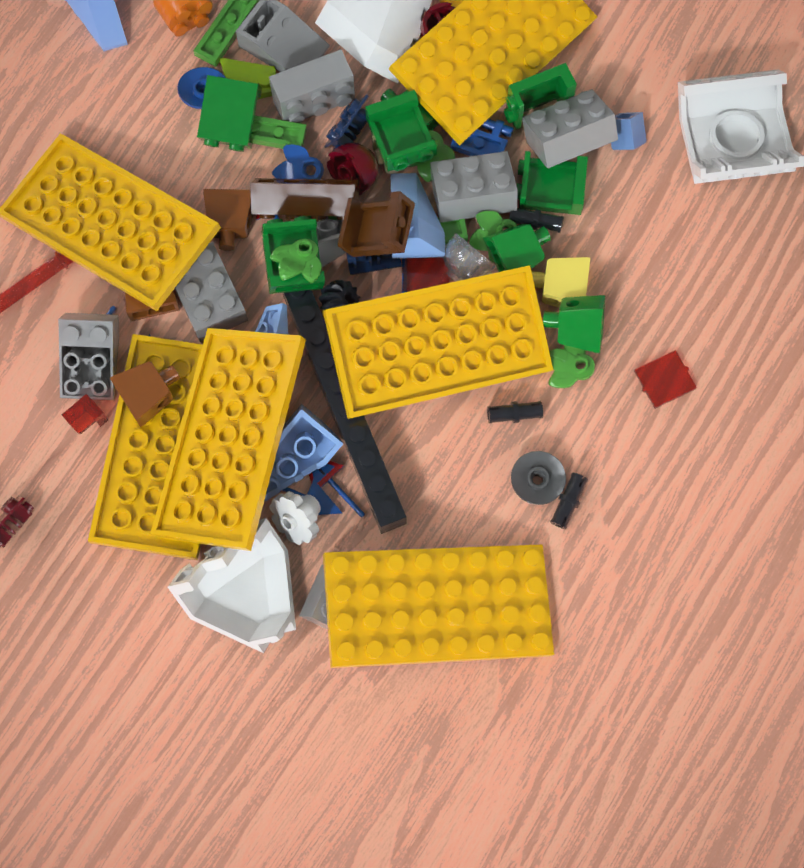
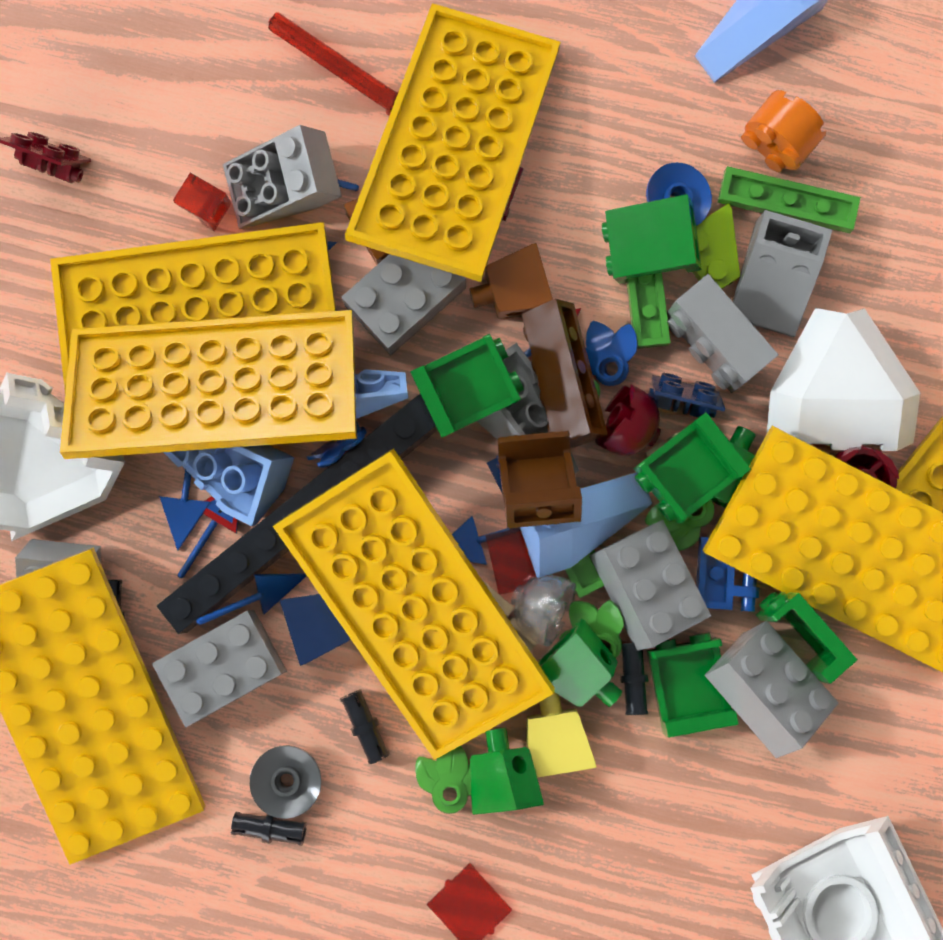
camera: 70 degrees right, 10 degrees up
dark orange torso [110,361,181,427] -> none
white plant [269,491,321,545] -> none
bright green plate [270,239,322,283] -> none
black gear [318,280,361,310] -> none
medium blue panel [611,112,647,150] -> none
none -> light grey brick [152,610,287,728]
none -> blue piece [197,573,307,625]
none -> dark blue torso [280,594,351,666]
none -> blue plate [306,421,367,468]

